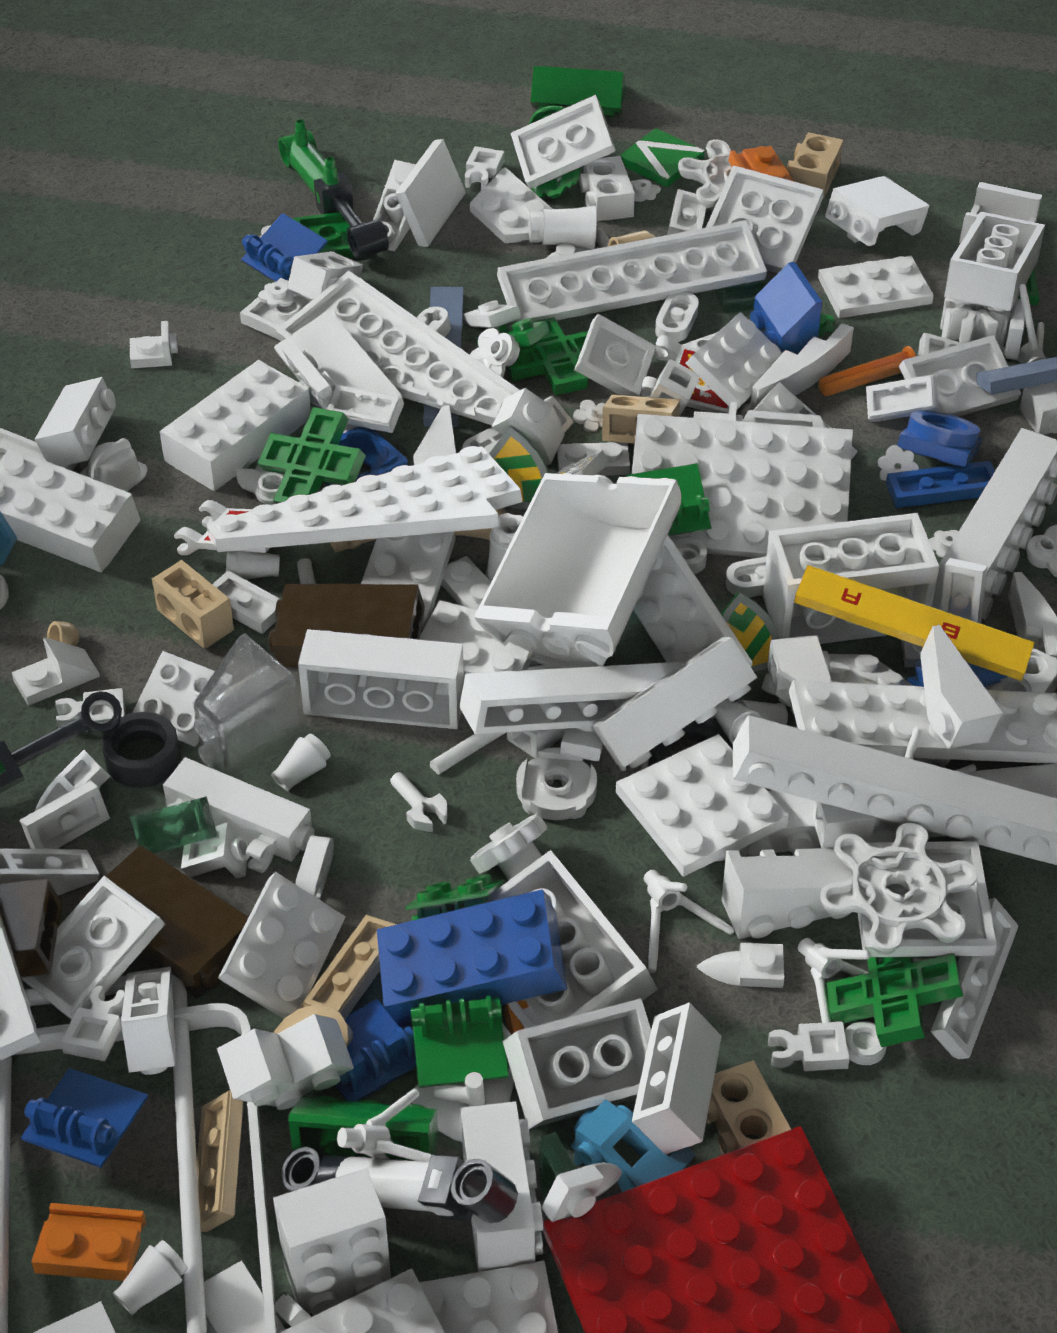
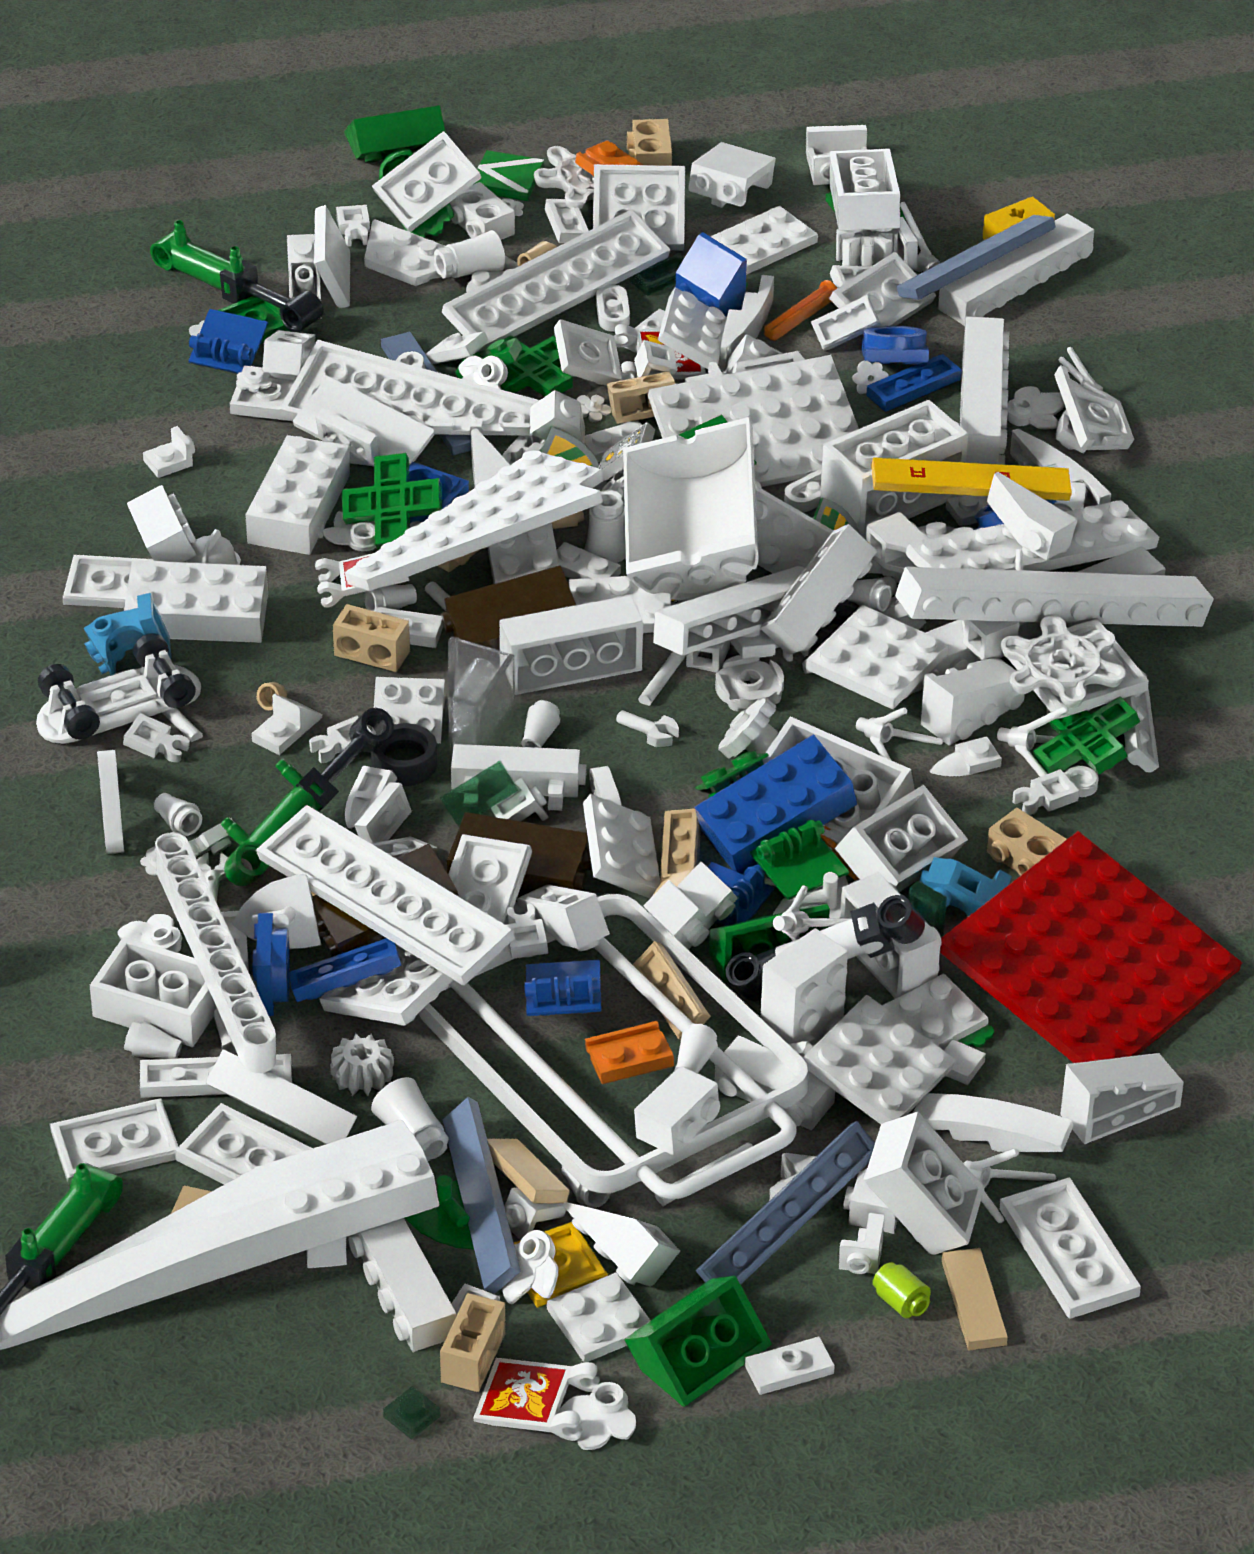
camera: 25 degrees left, 5 degrees down
white plate [327,385,404,433] -> none
white plate [541,1163,622,1222] -> none
white brick [632,1003,722,1155] -> none
white plate [941,558,988,624] -> none

